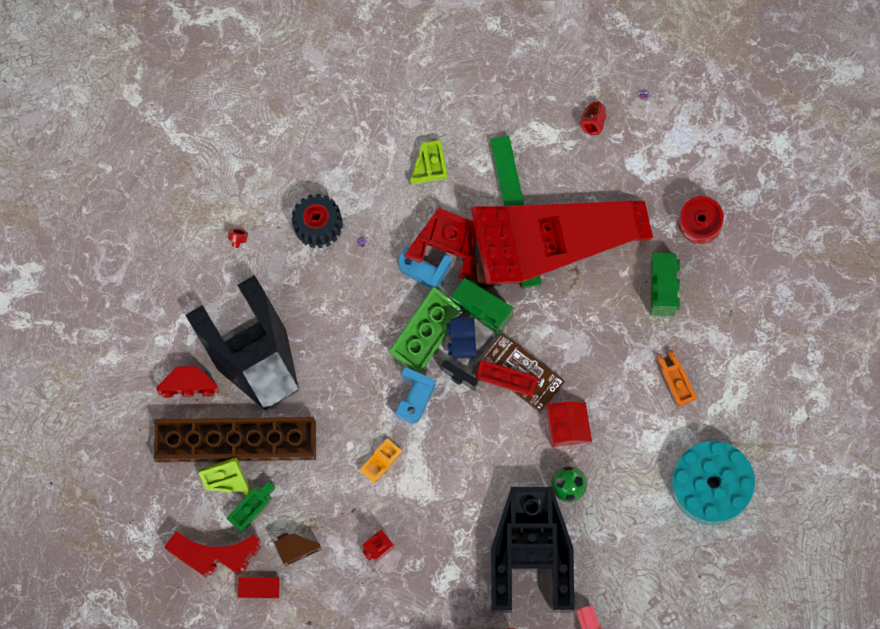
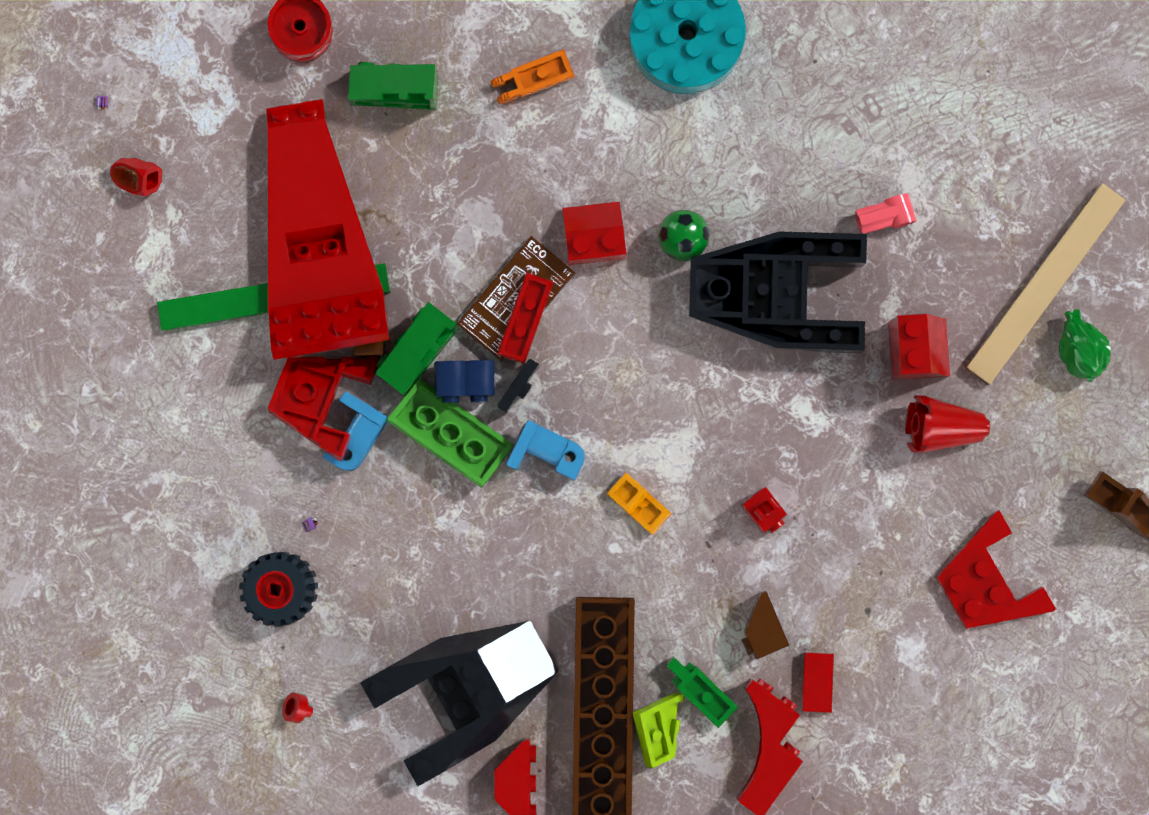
camera: 90 degrees left, 10 degrees up
lime wing [410,140,448,185] -> none

